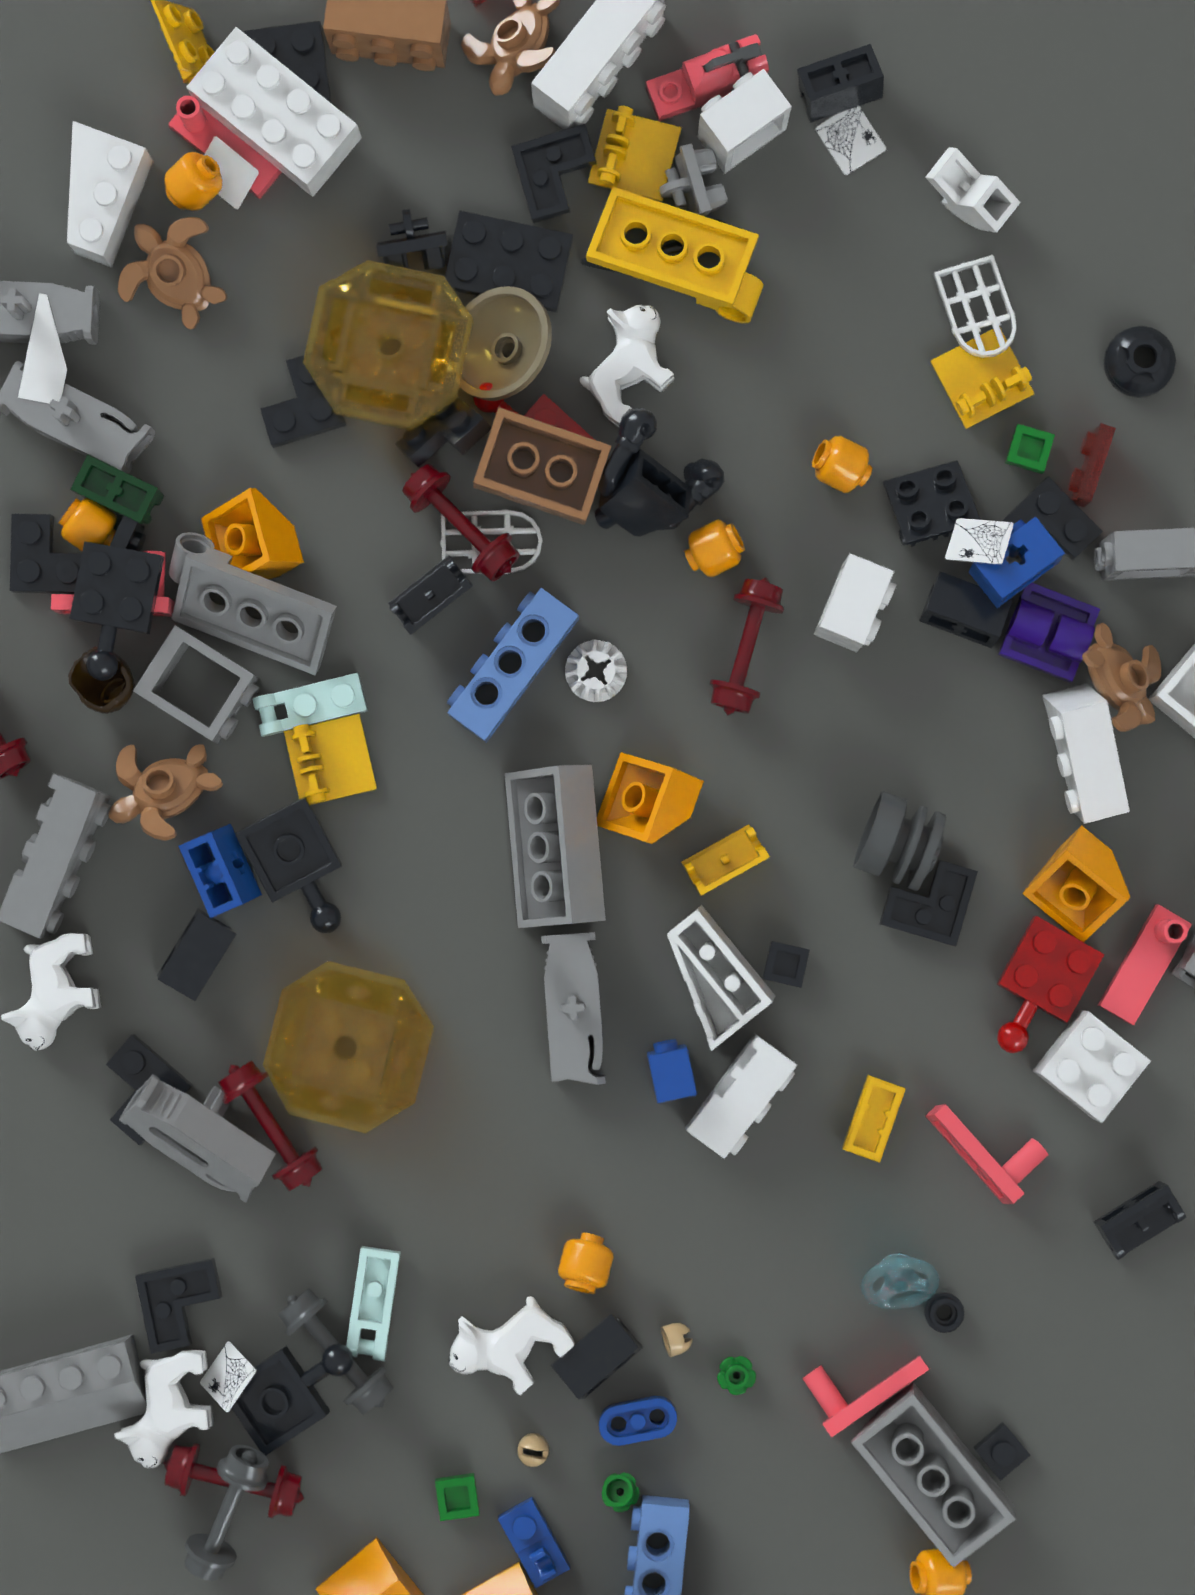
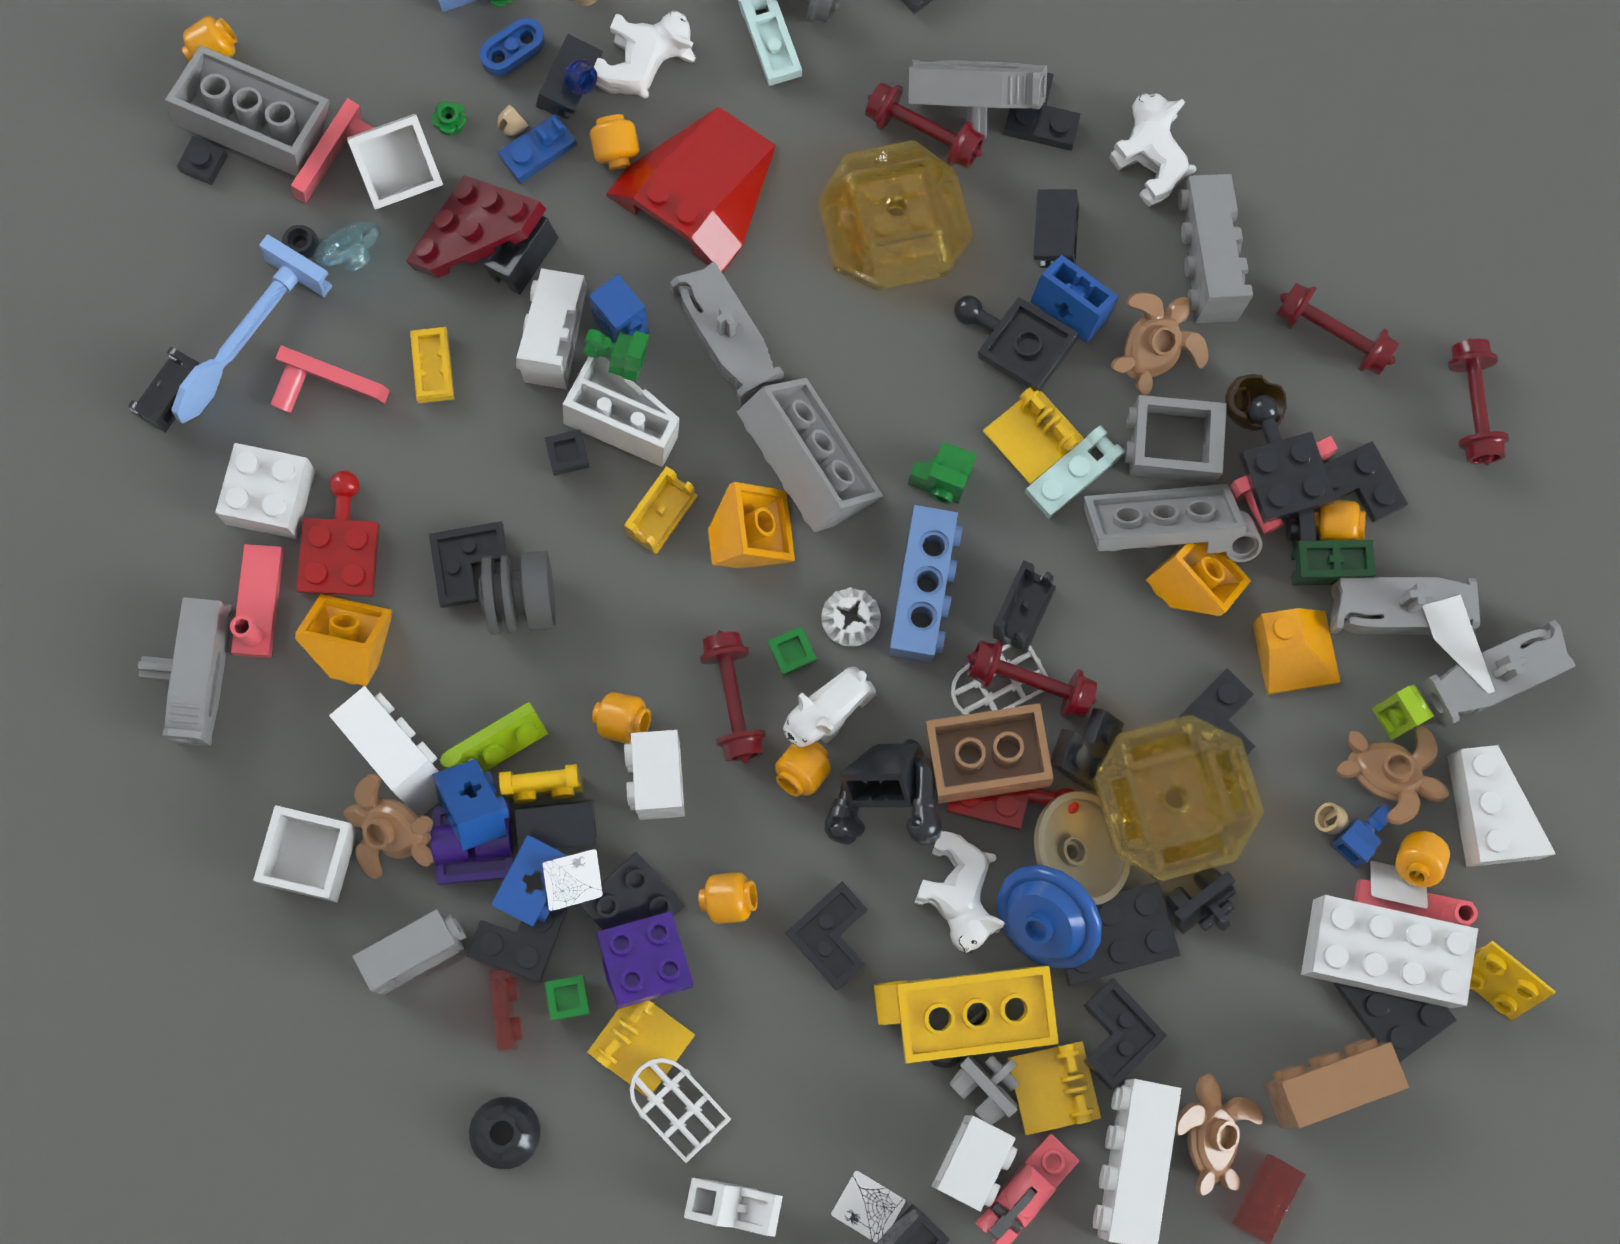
camera: 145 degrees right, 10 degrees down
none -> light blue piece [171,234,332,424]
none -> white piece [347,114,443,210]
none -> dark red plate [406,175,546,278]
none -> blue brick [432,759,509,851]
none -> lime plate [440,702,548,773]
none -> black hinge [480,216,559,295]
none -> blue plate [498,114,577,184]
none -> yellow plate [499,764,583,804]
none -> clear blue plate [564,59,597,94]
none -> green piece [583,329,649,382]
none -> light orange head [592,692,651,744]
none -> dark purple plate [596,911,694,1009]
none -> red wedge [606,106,776,273]
none -> green plate [767,626,817,677]
none -> white animal [783,667,876,747]
none -> black plate [785,881,868,991]
none -> green brick [908,441,977,504]
none -> blue piece [997,865,1102,969]
none -> light orange slope [1252,608,1341,695]
none -> tan hinge [1315,802,1349,835]
none -> blue piece [1330,804,1391,868]
none -> lime plate [1372,684,1434,740]

